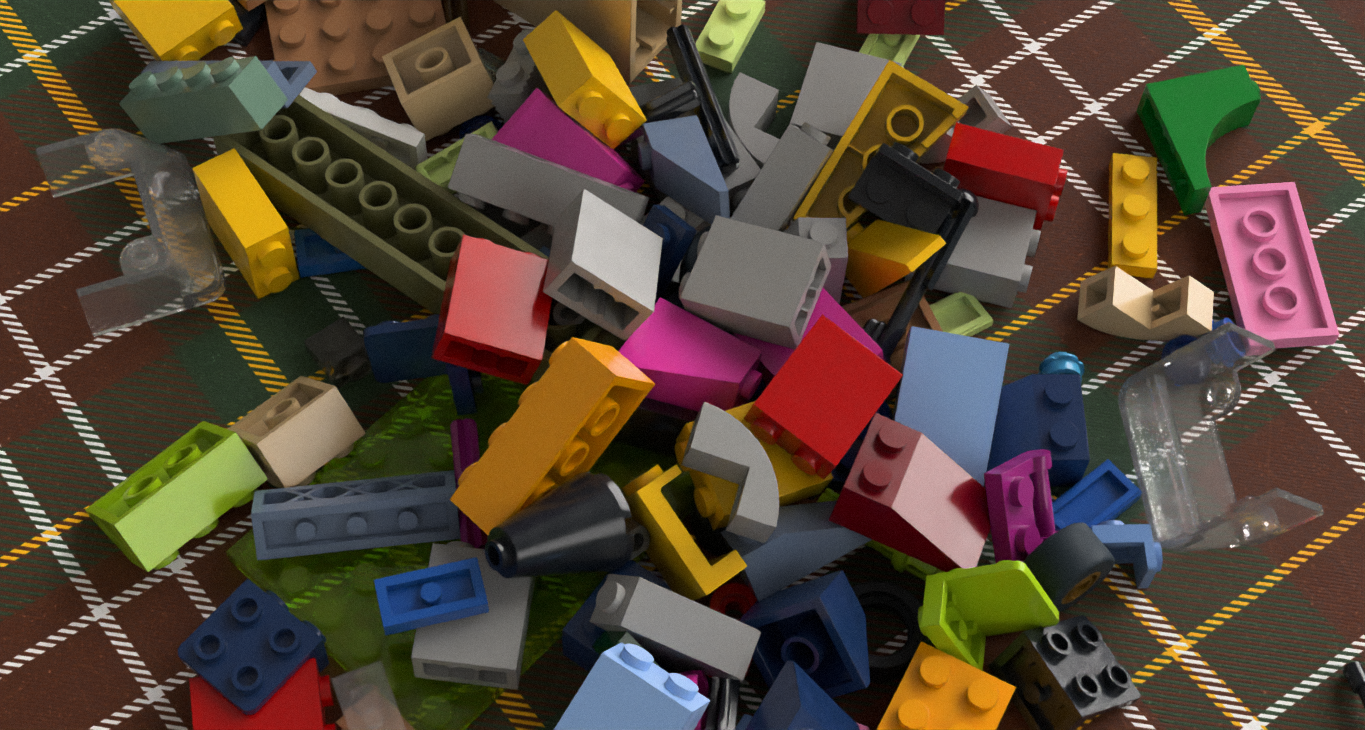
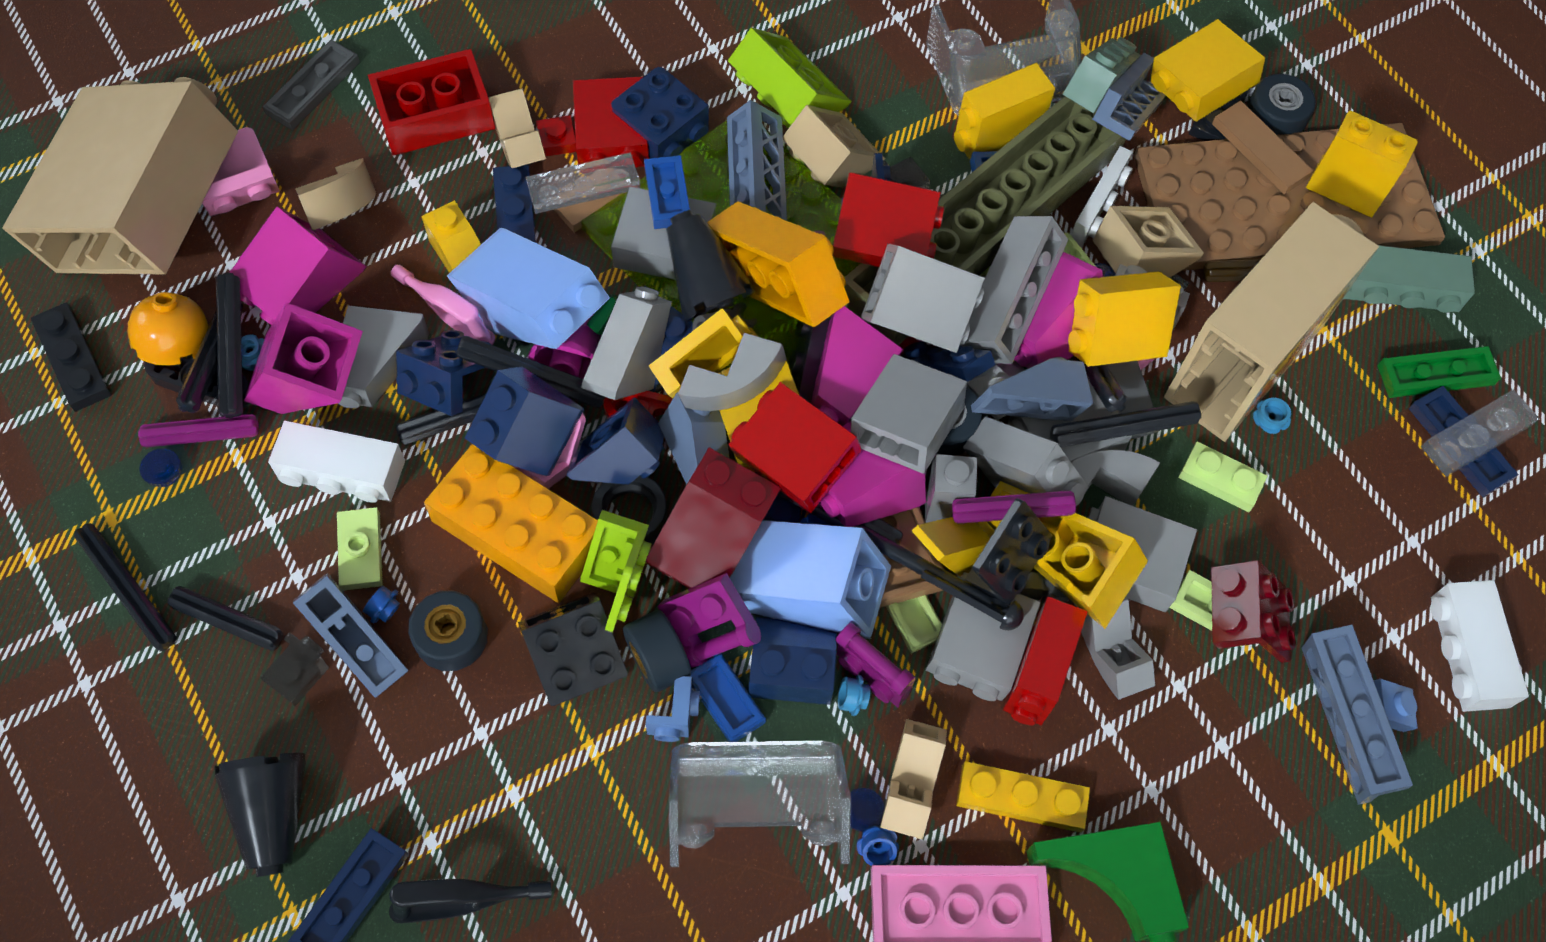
camera: 95 degrees right, 5 degrees up
none -> magenta plate [835,622,916,708]
none -> magenta axle [952,491,1076,523]

